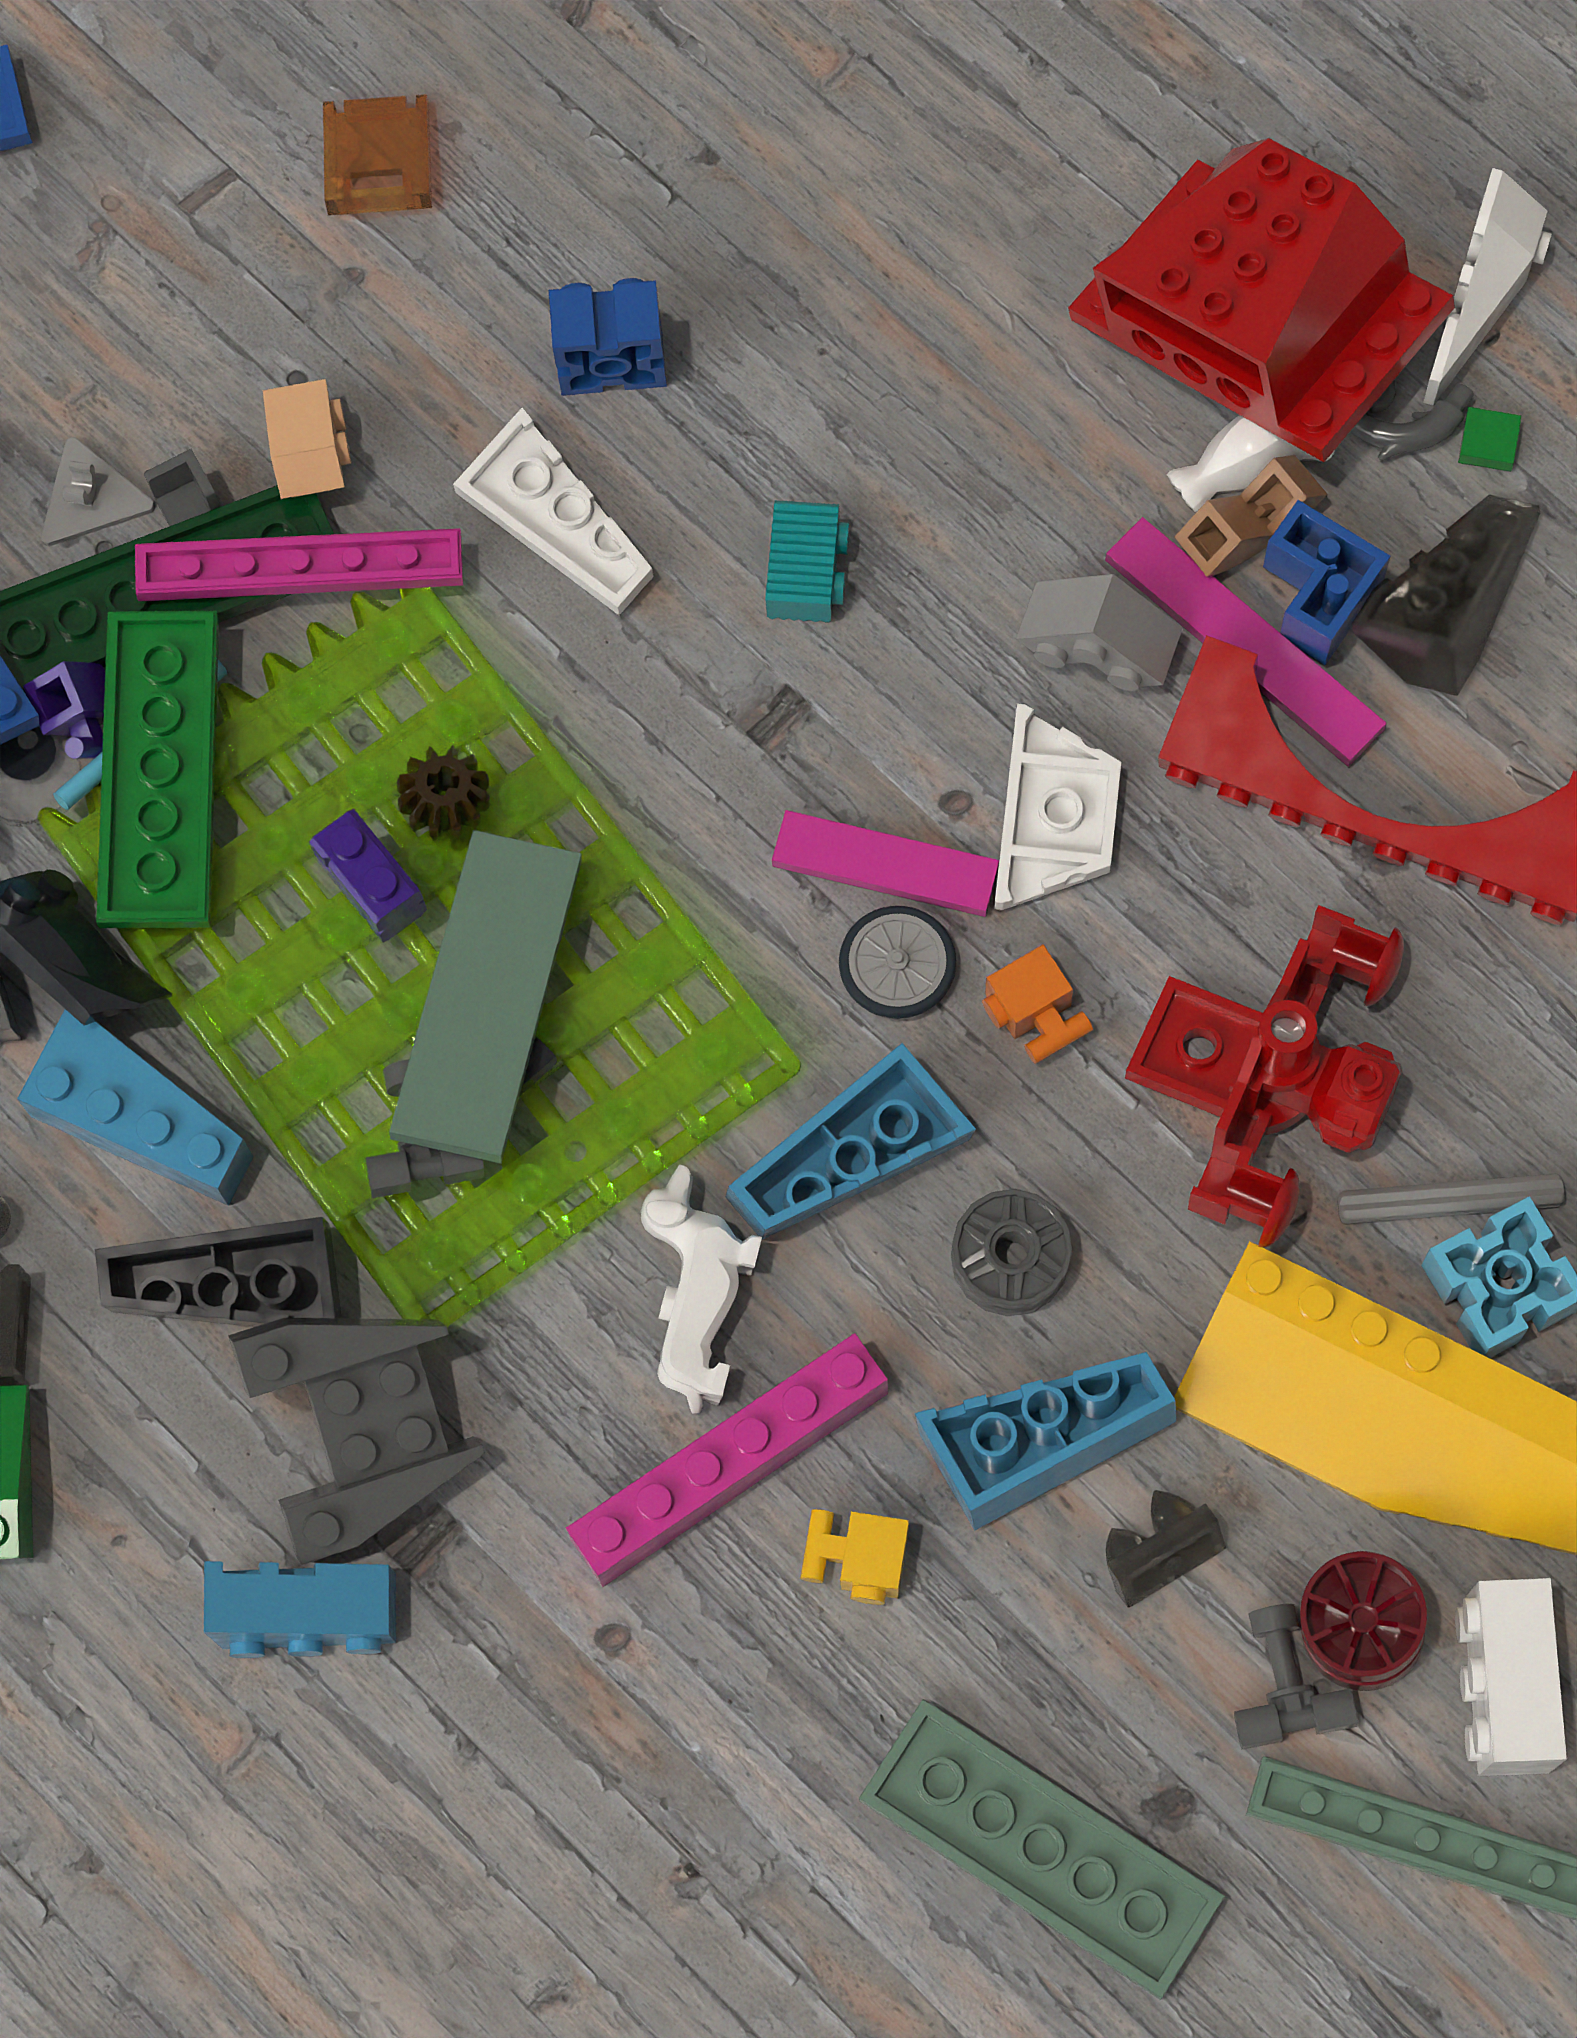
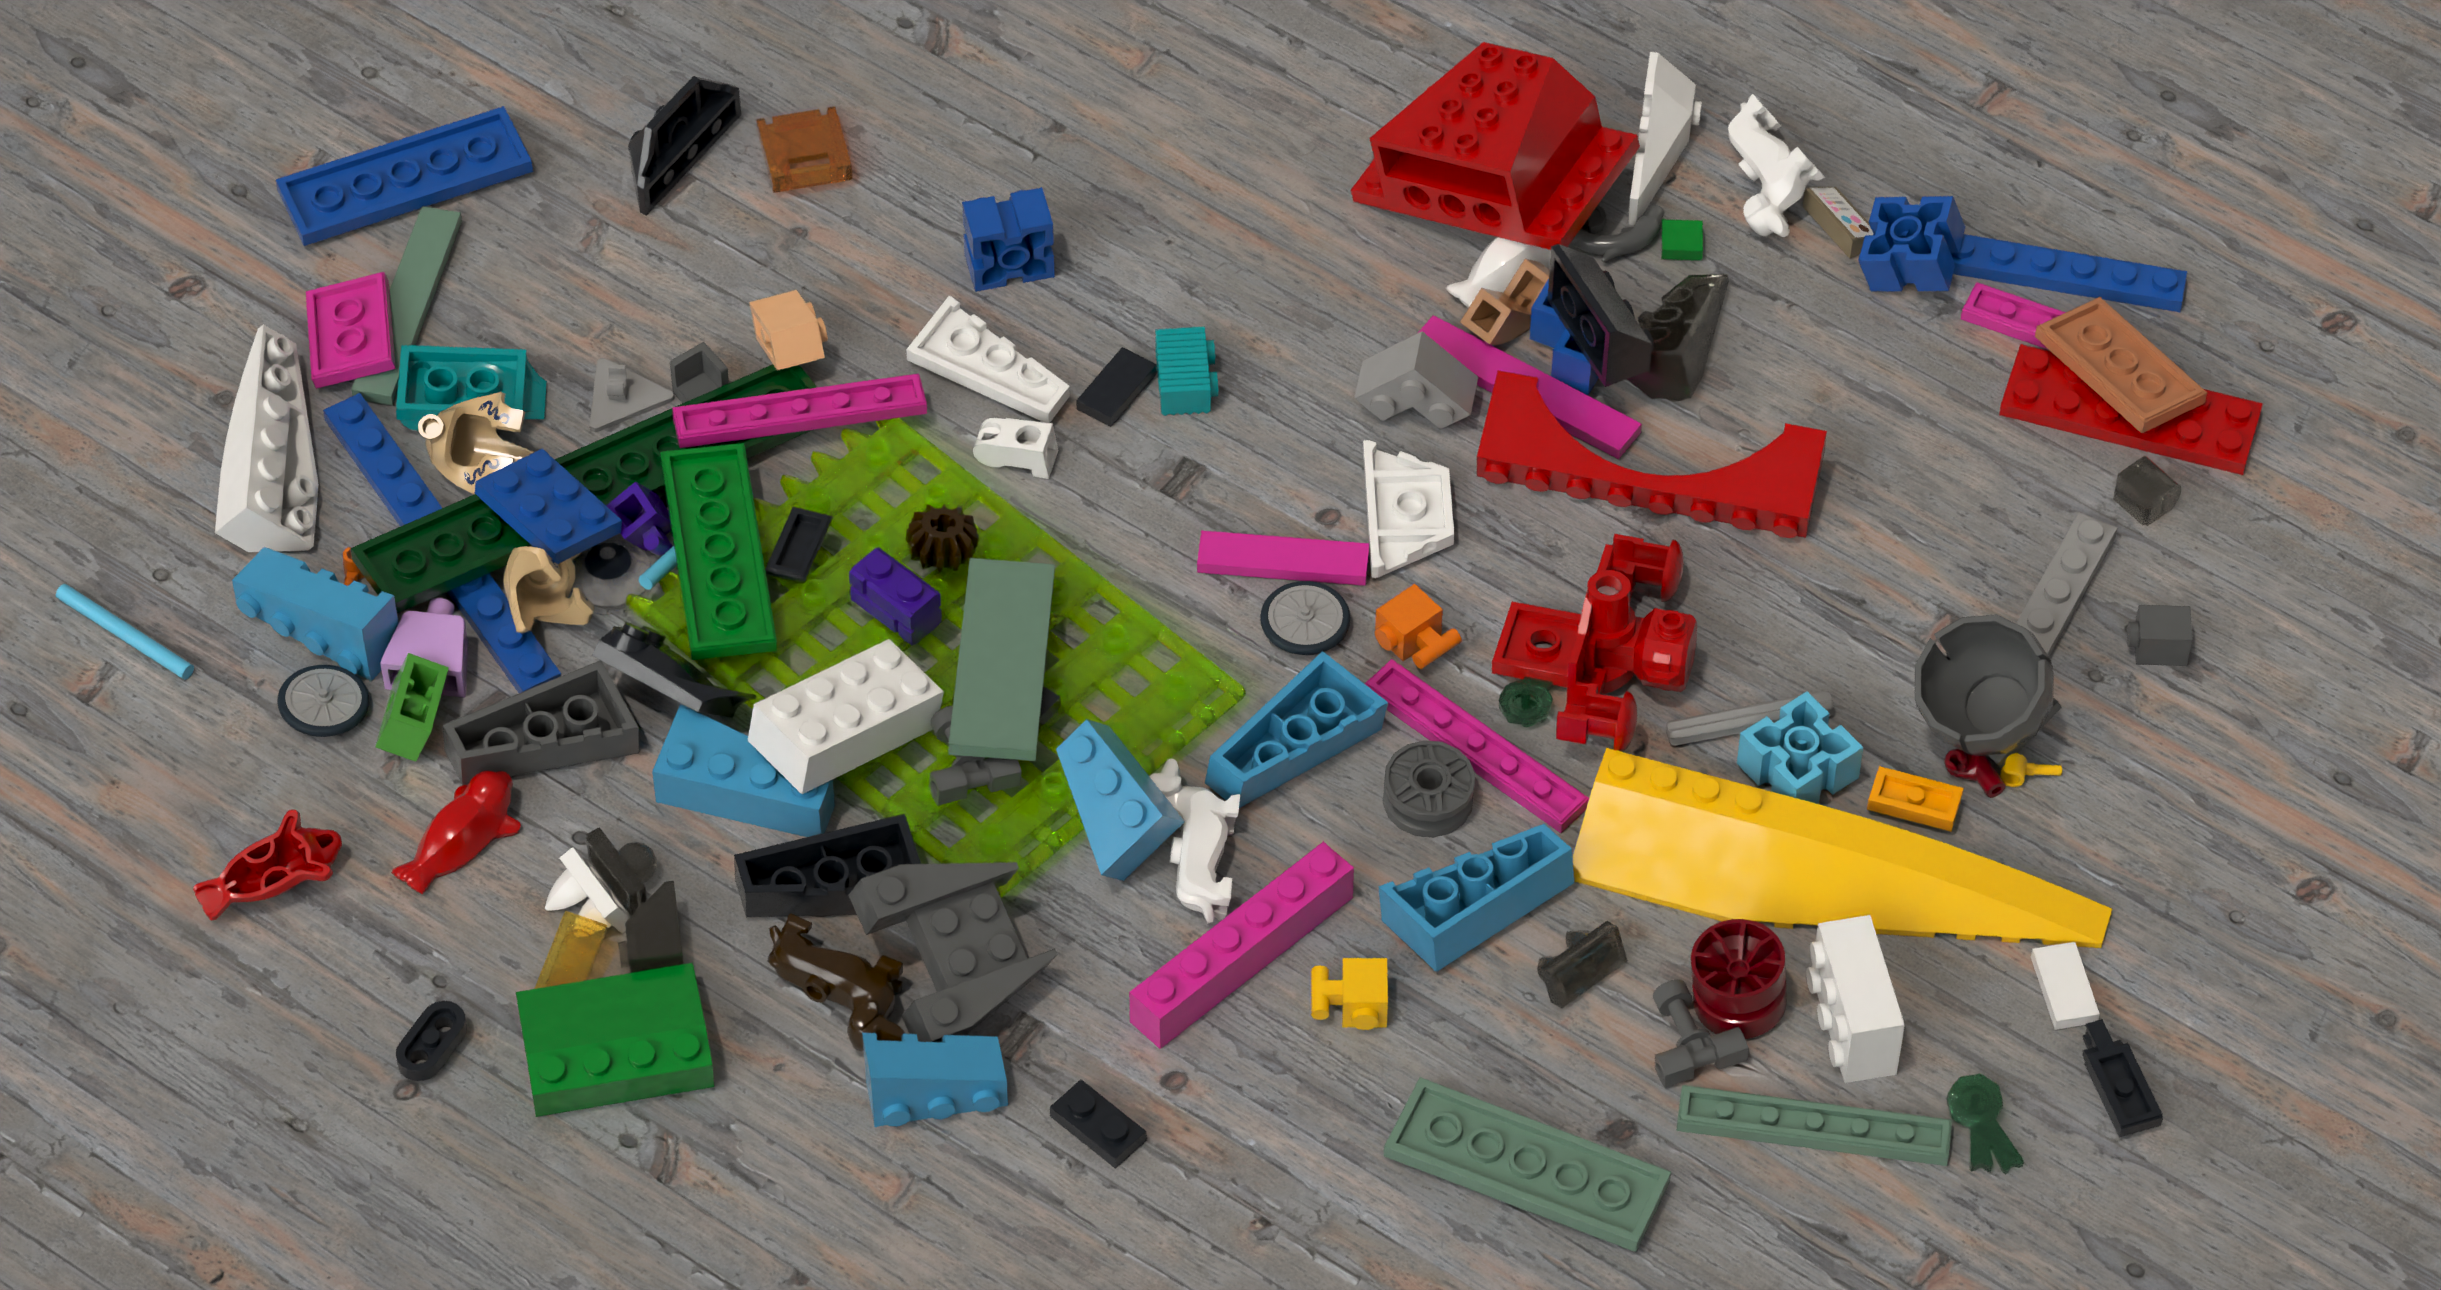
camera: 15 degrees left, 20 degrees down
none -> black wedge [628,76,741,216]
none -> white brick [748,639,944,794]
none -> black tile [765,507,833,584]
none -> dark brown animal [768,913,905,1051]
none -> white leg [973,418,1059,479]
none -> black plate [1050,1079,1147,1169]
none -> dark azure wedge [1056,719,1185,881]
none -> black tile [1076,347,1157,427]
none -> dark pink tile [1365,659,1589,833]
none -> clear green piece [1499,676,1555,728]
none -> black slope [1547,244,1654,387]

